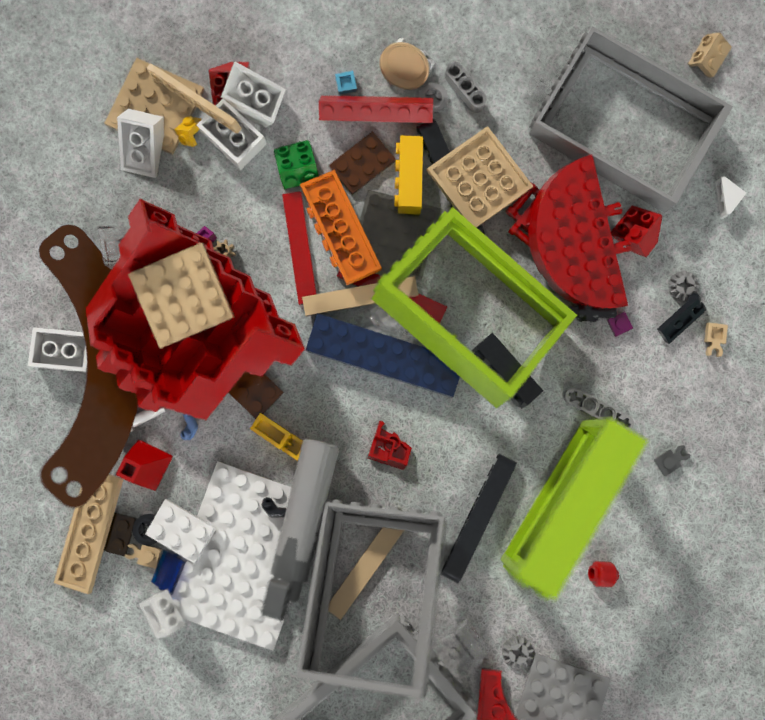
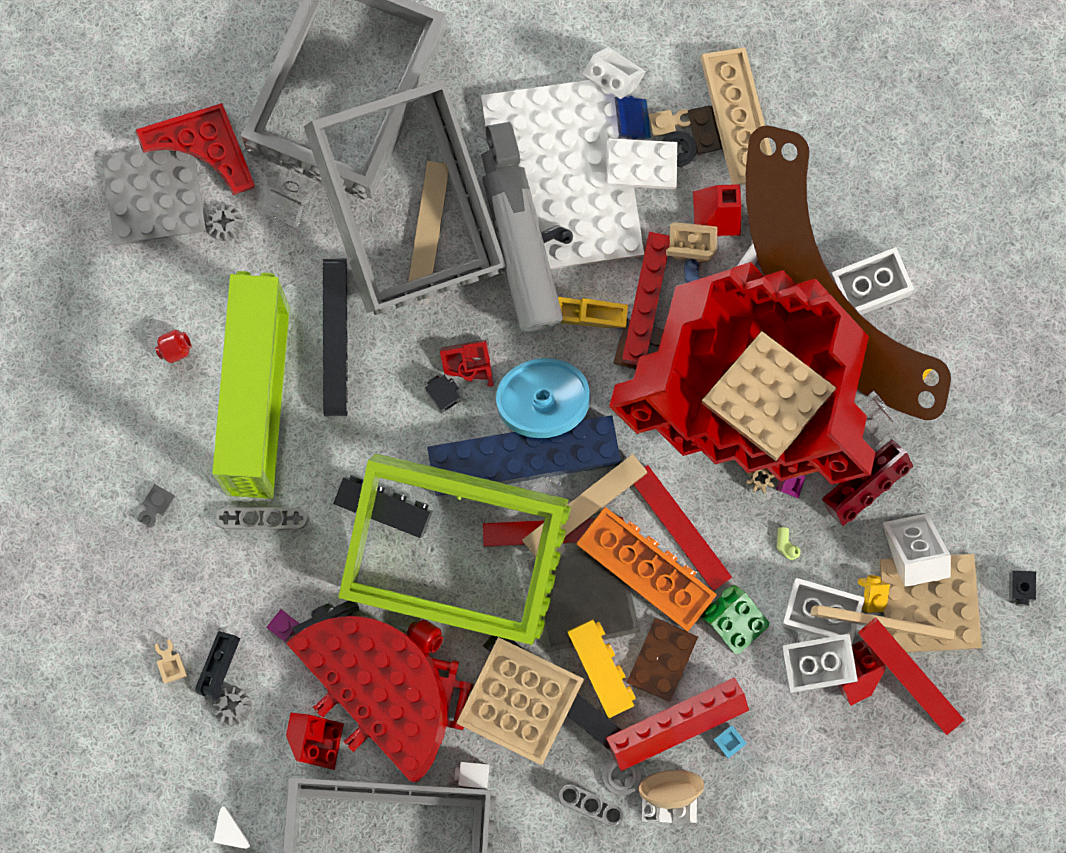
camera: 155 degrees right, 5 degrees down
none -> red head [407,619,443,654]
none -> black brick [425,375,461,414]
none -> white brick [454,762,490,790]
none -> medium azure dish [496,358,590,438]
none -> red plate [622,232,670,365]
none -> tan bracket [666,222,717,262]
none -> yellowish green arm [777,527,801,560]
none -> dark red brick [822,439,914,526]
none -> red tile [858,617,965,735]
none -> black brick [1009,571,1036,606]

